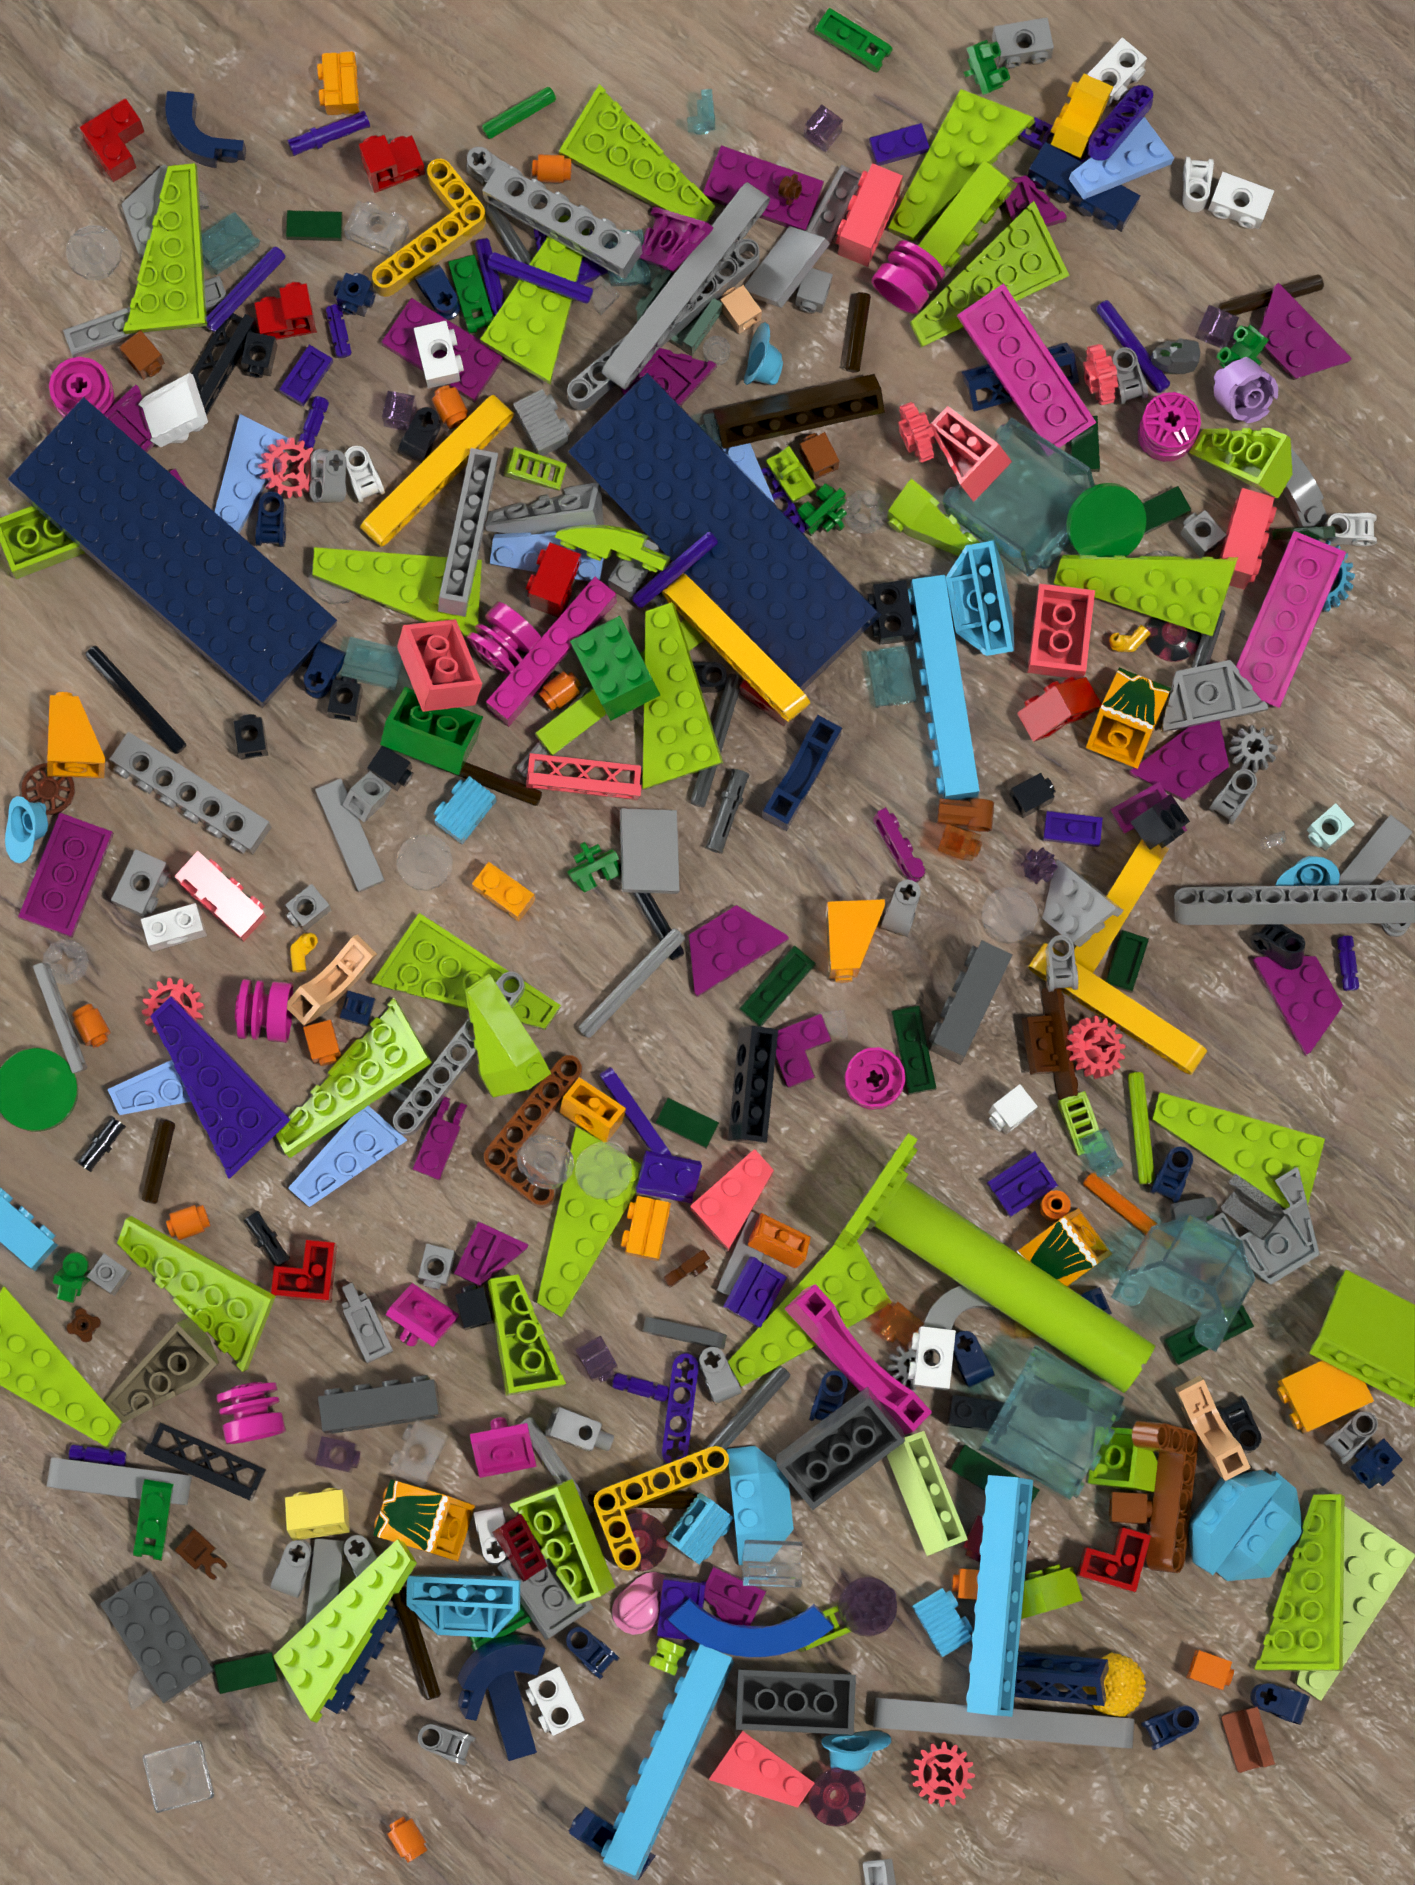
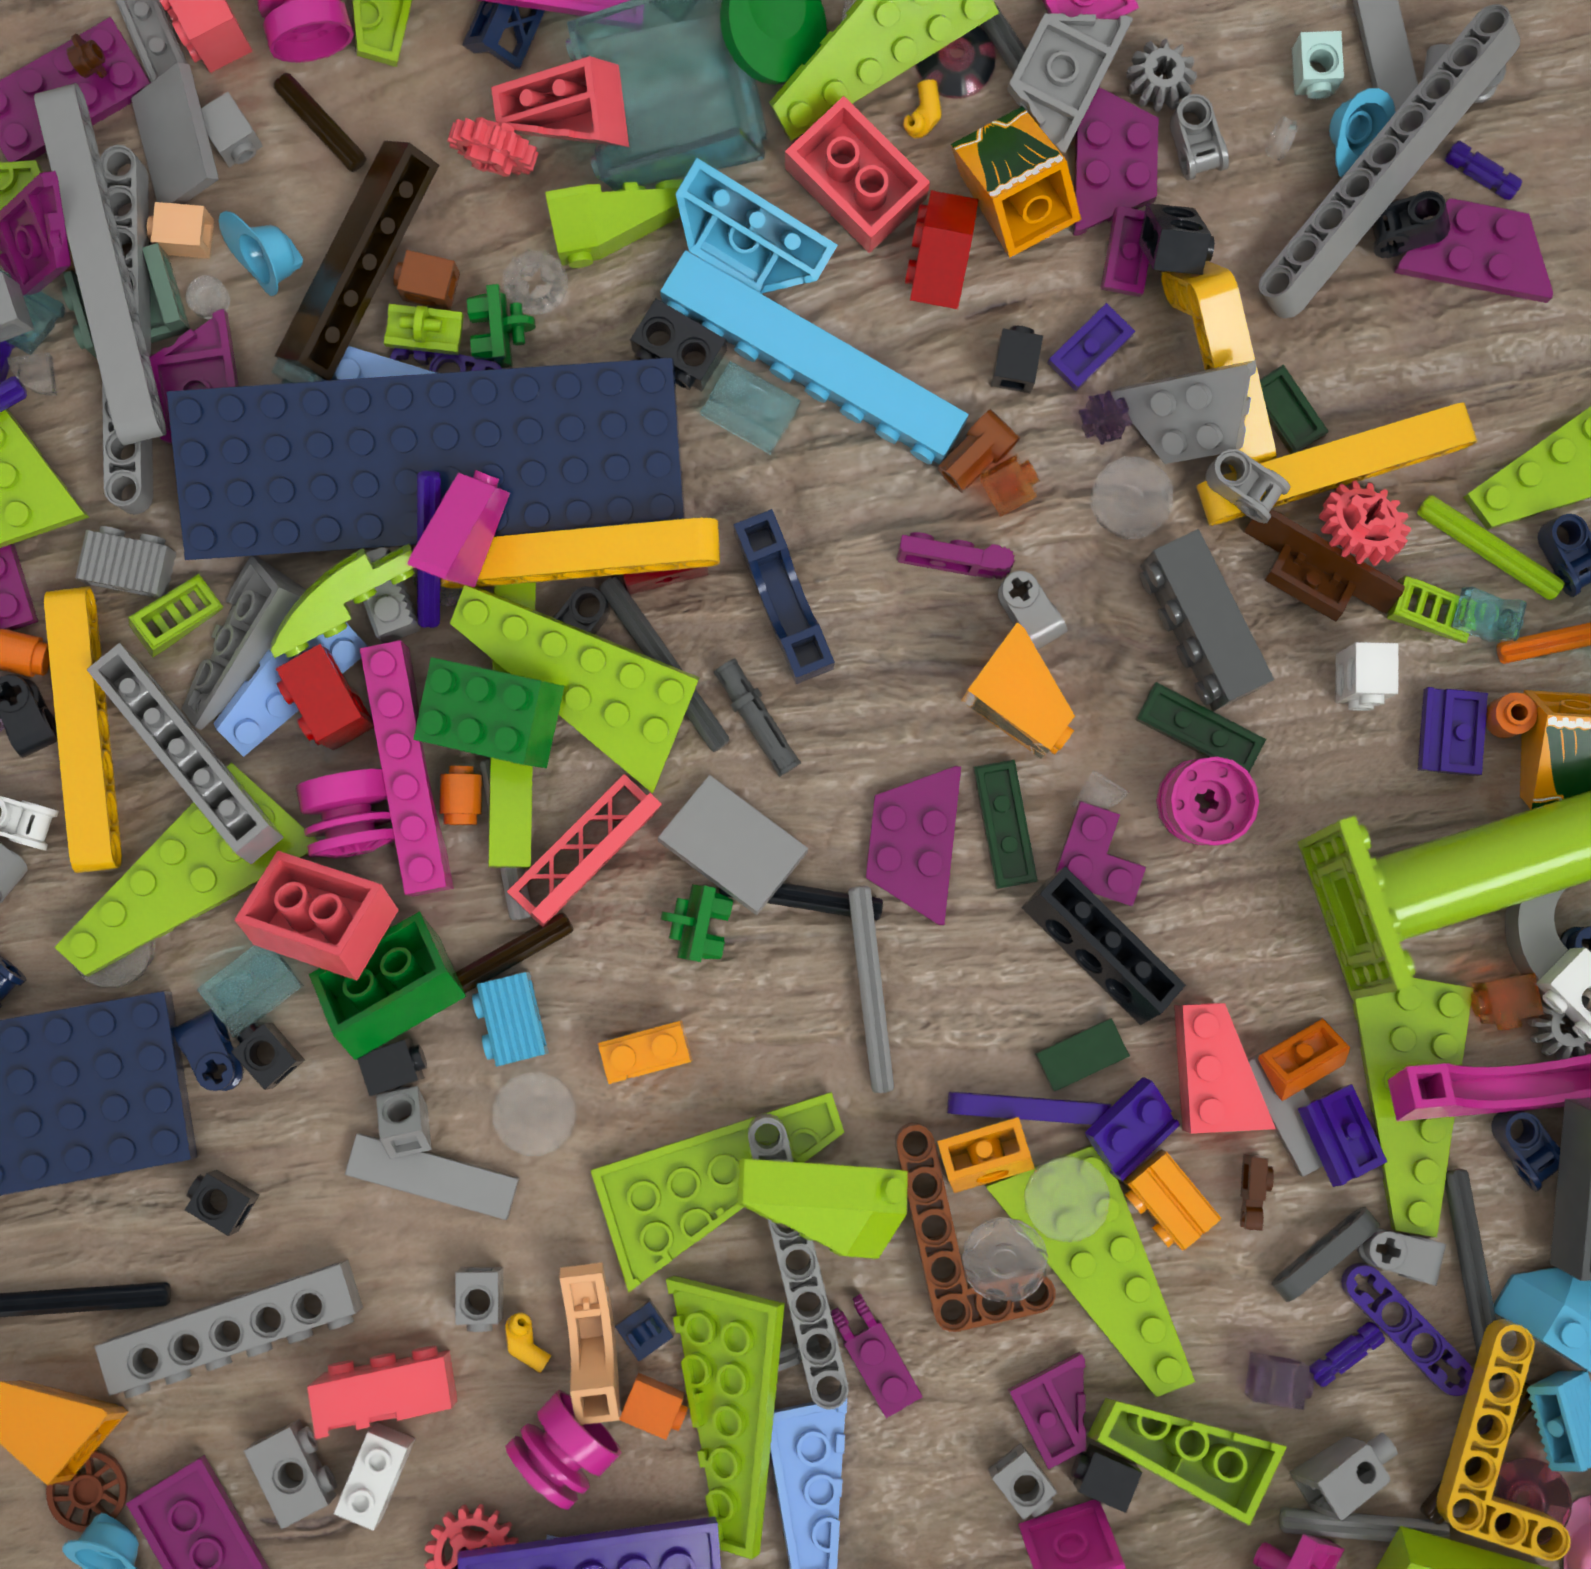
camera: 50 degrees left, 5 degrees up
none -> dark pink slope [407,470,510,587]

